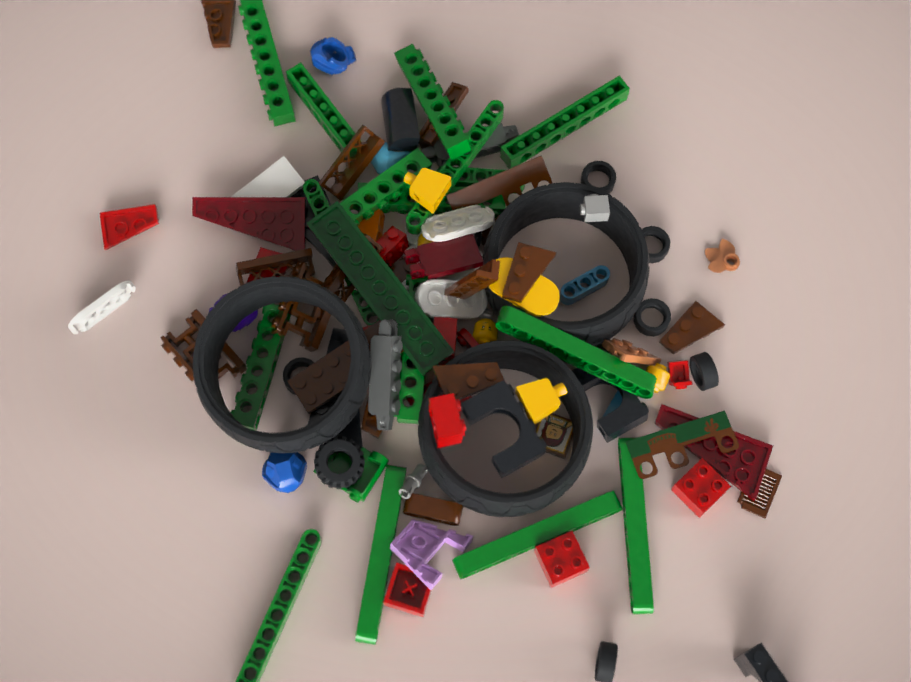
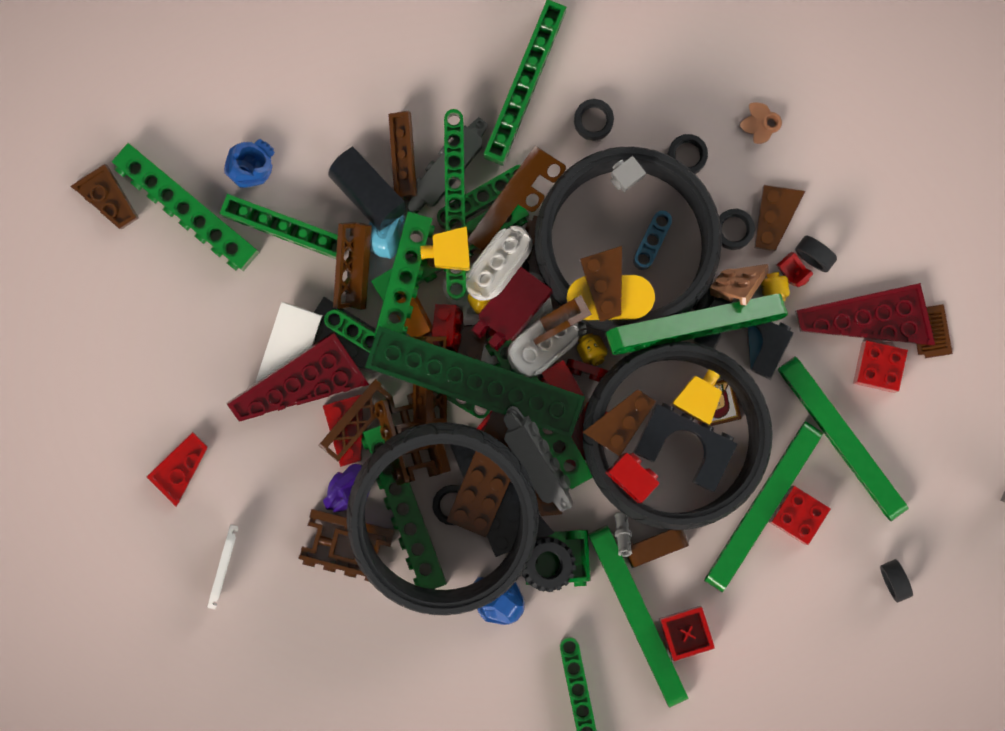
camera: 30 degrees left, 15 degrees up
lavender wing [390,519,473,590] -> none
green brick [394,44,472,161] -> none
piece [626,410,739,479] -> none

